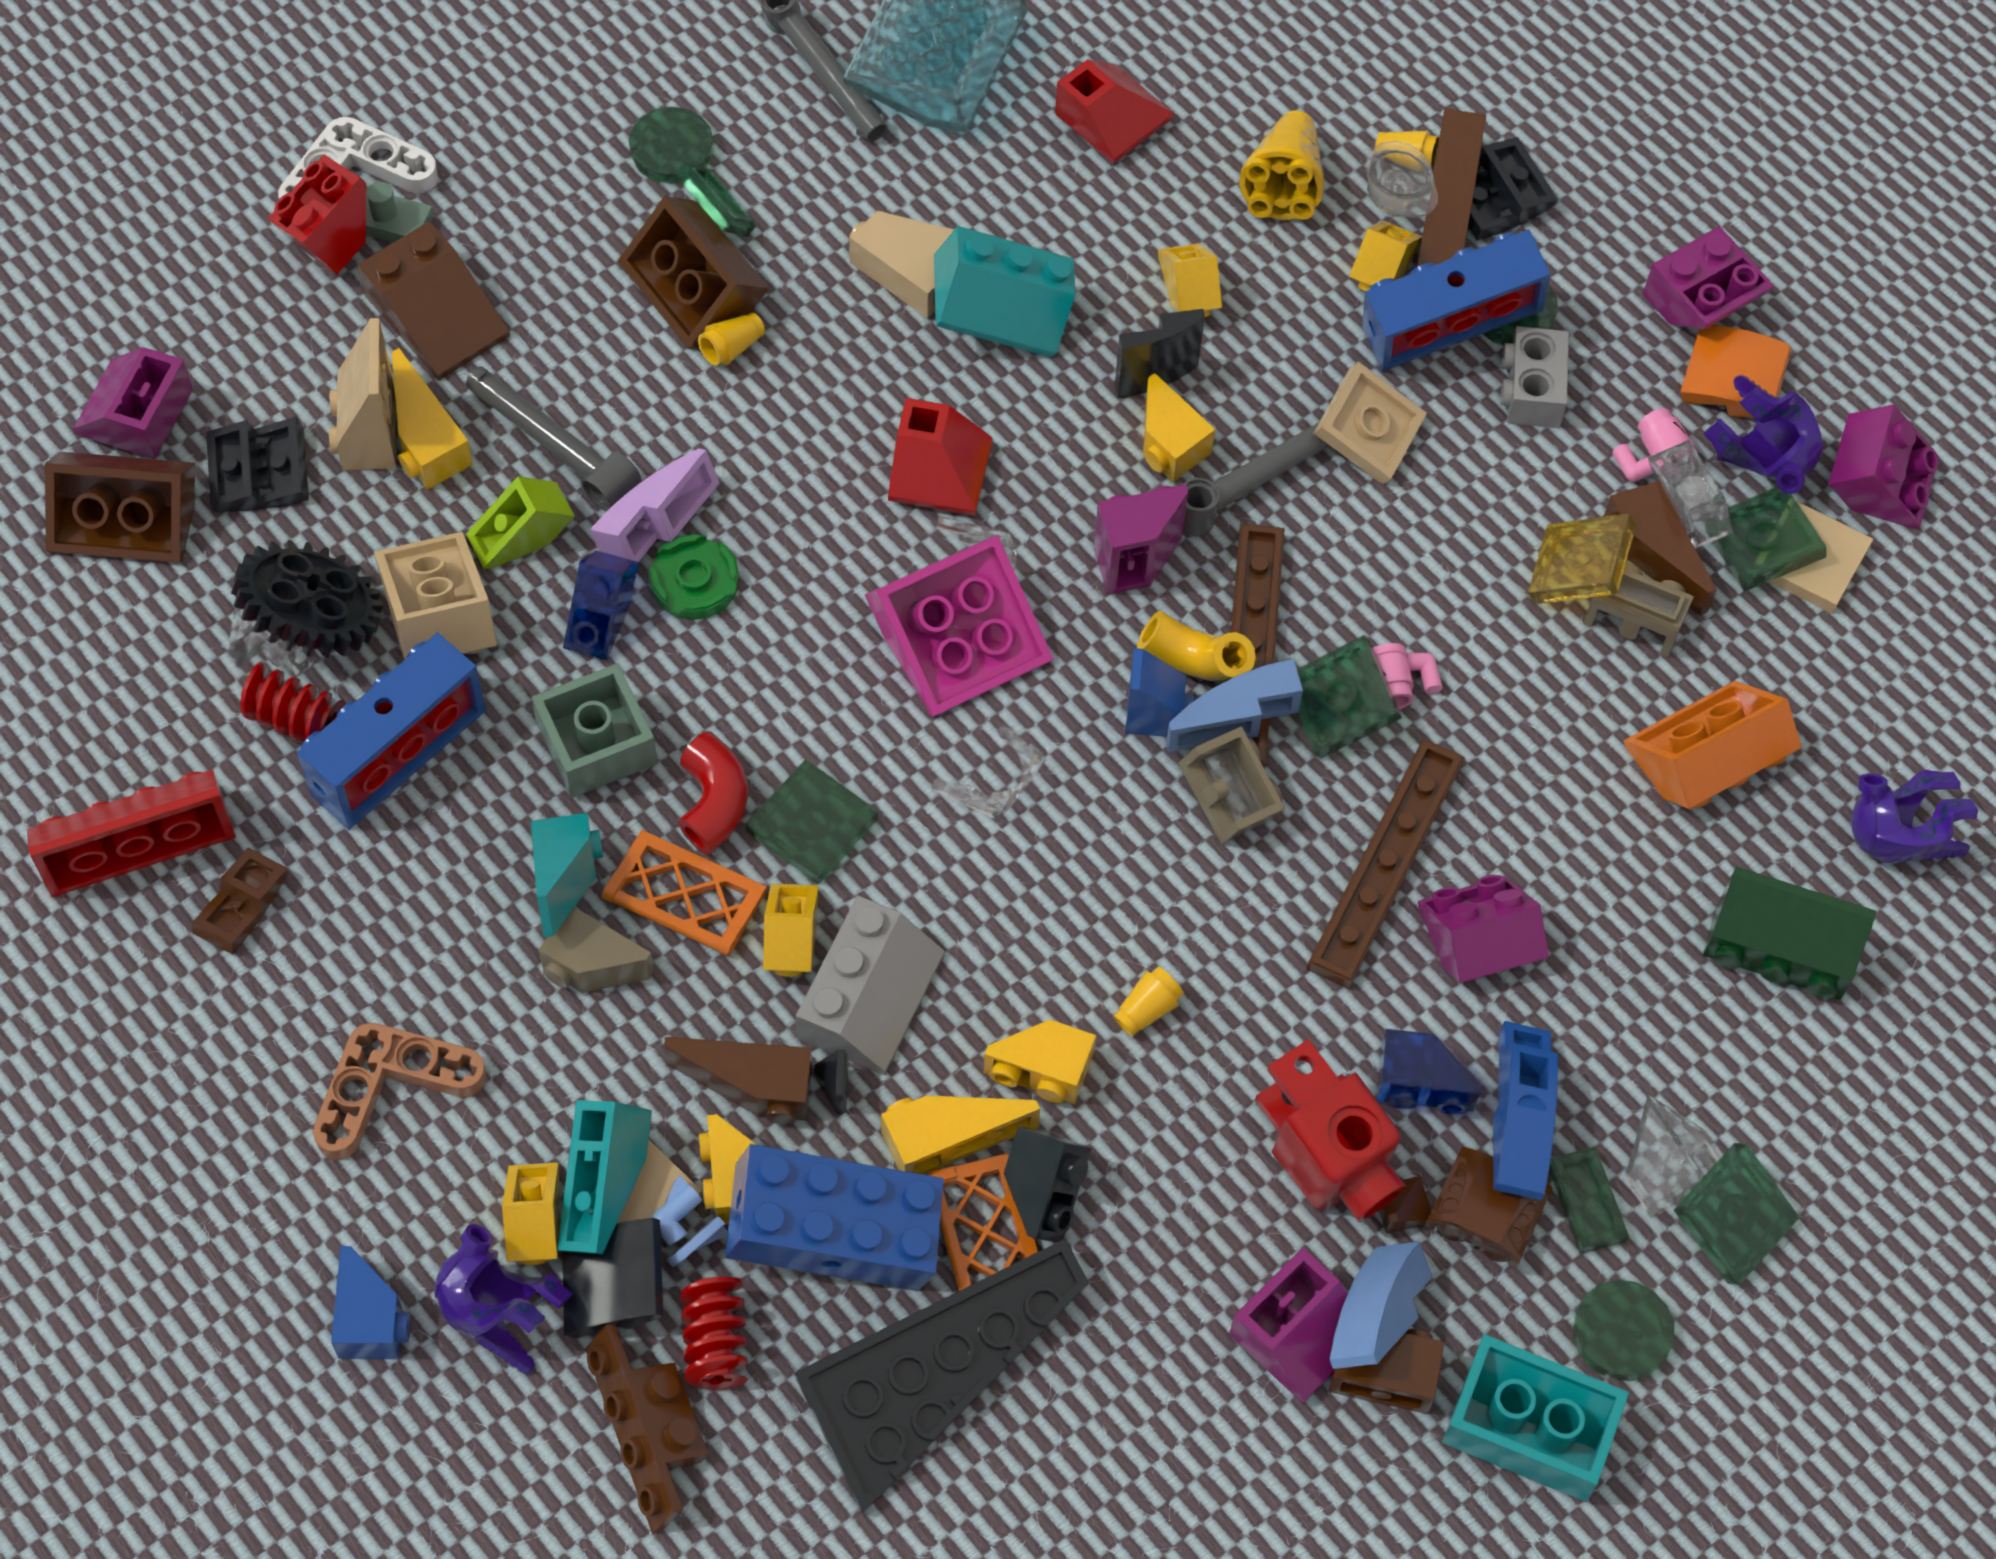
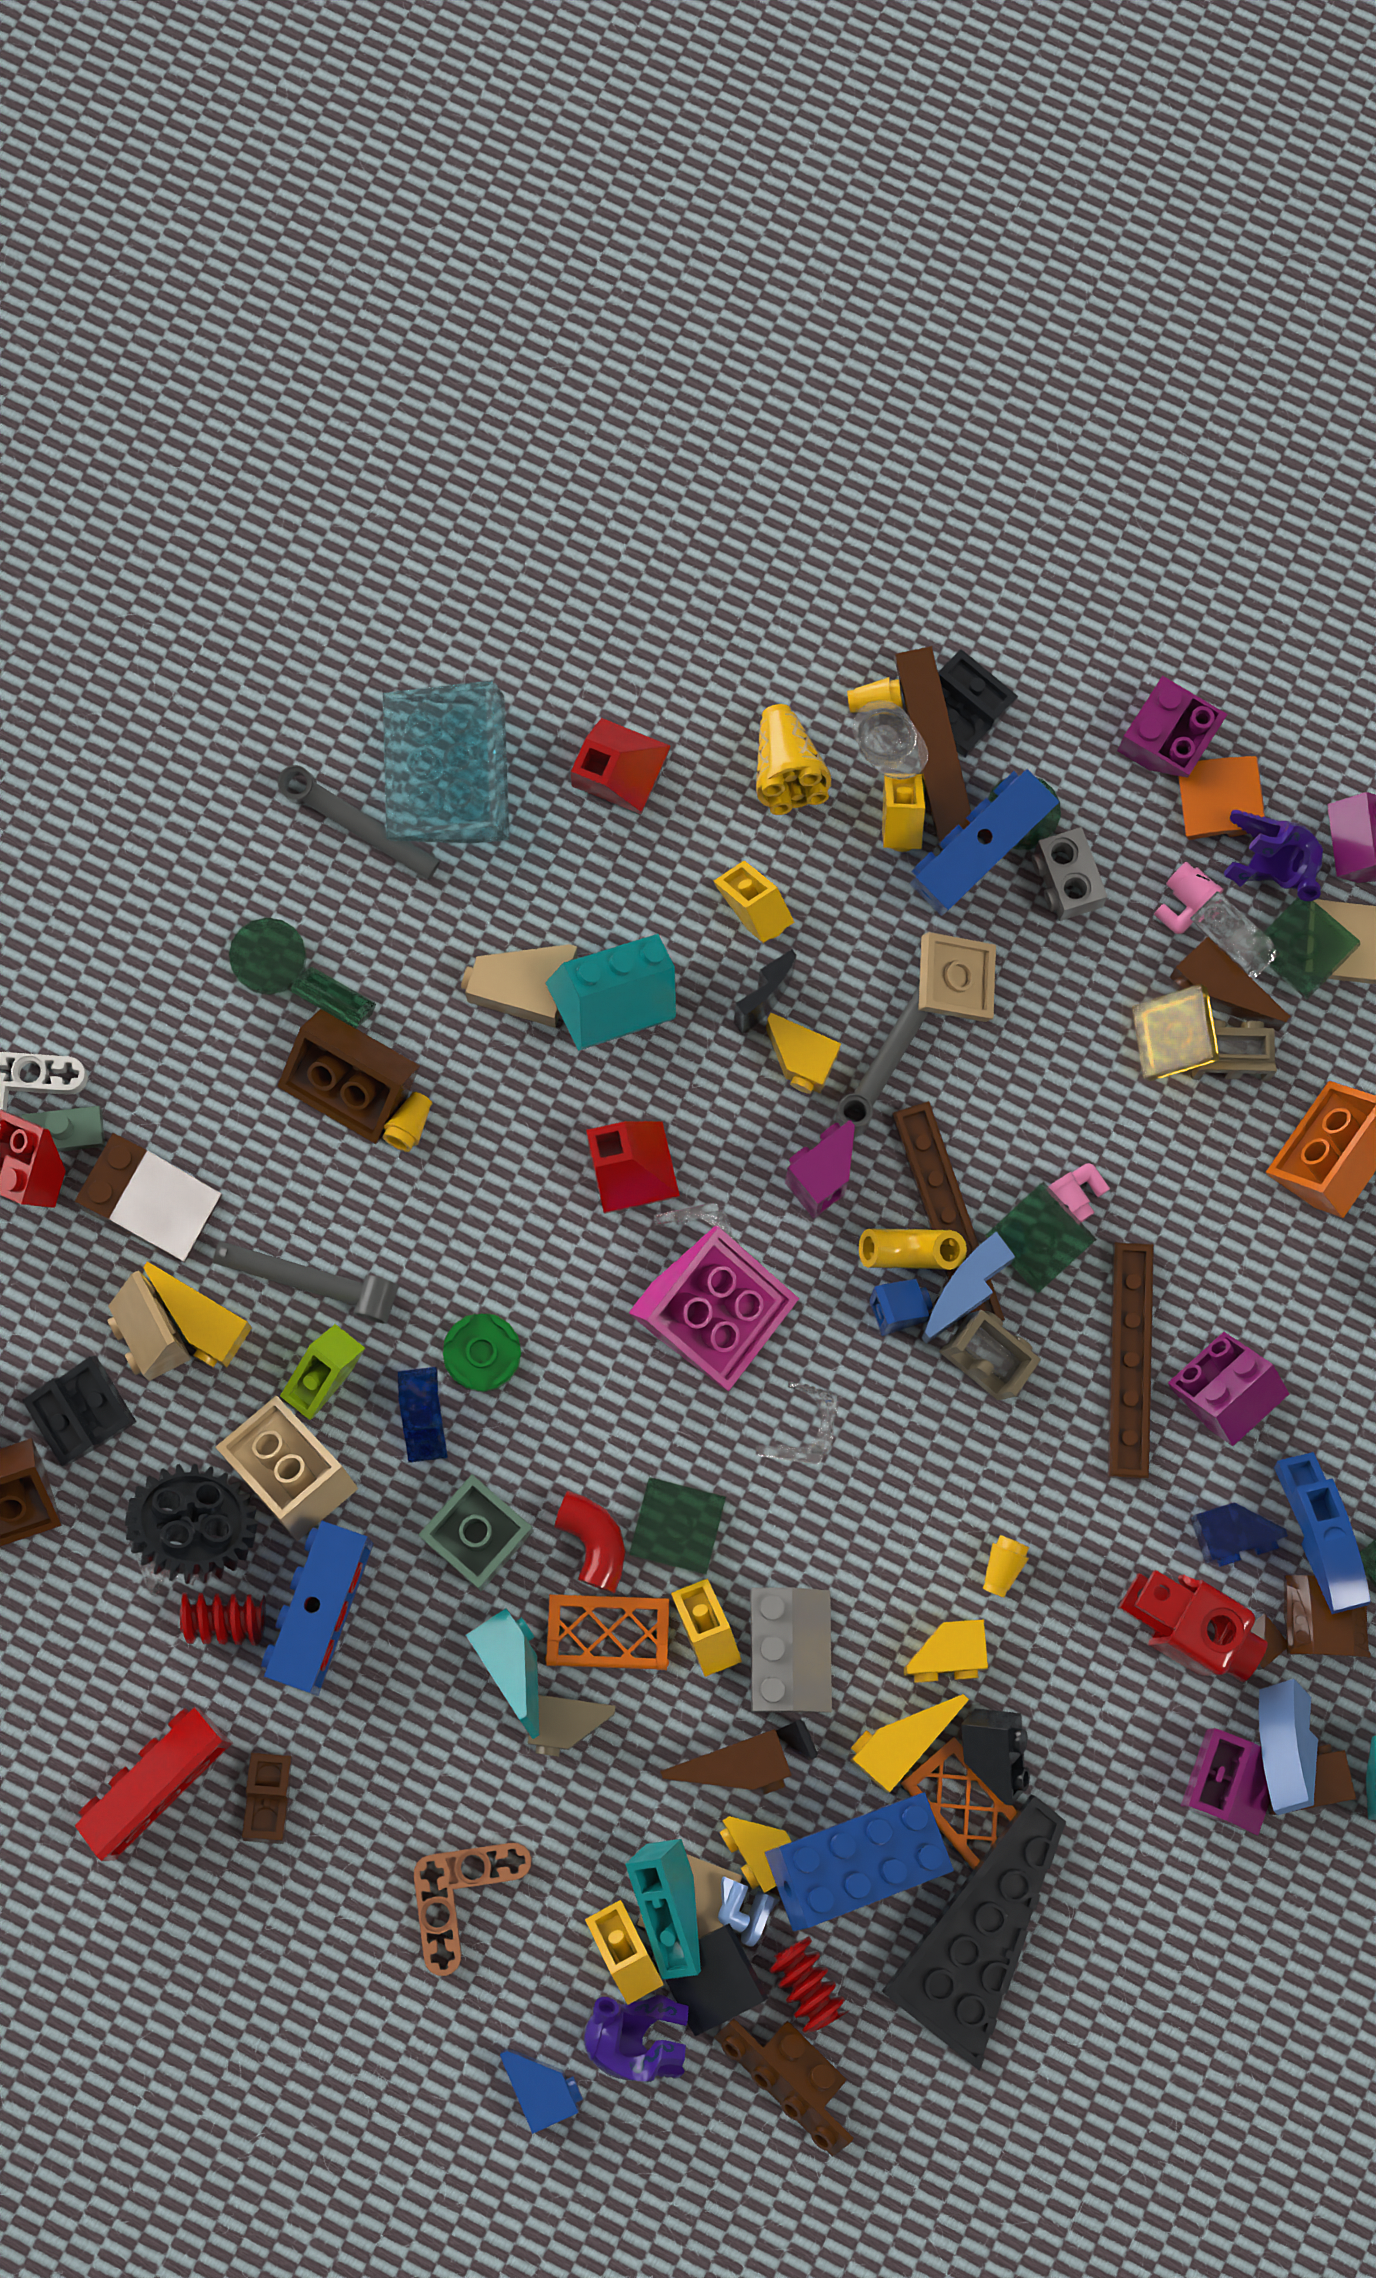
camera: 25 degrees left, 15 degrees up
lavender slope [590,448,719,569] -> none

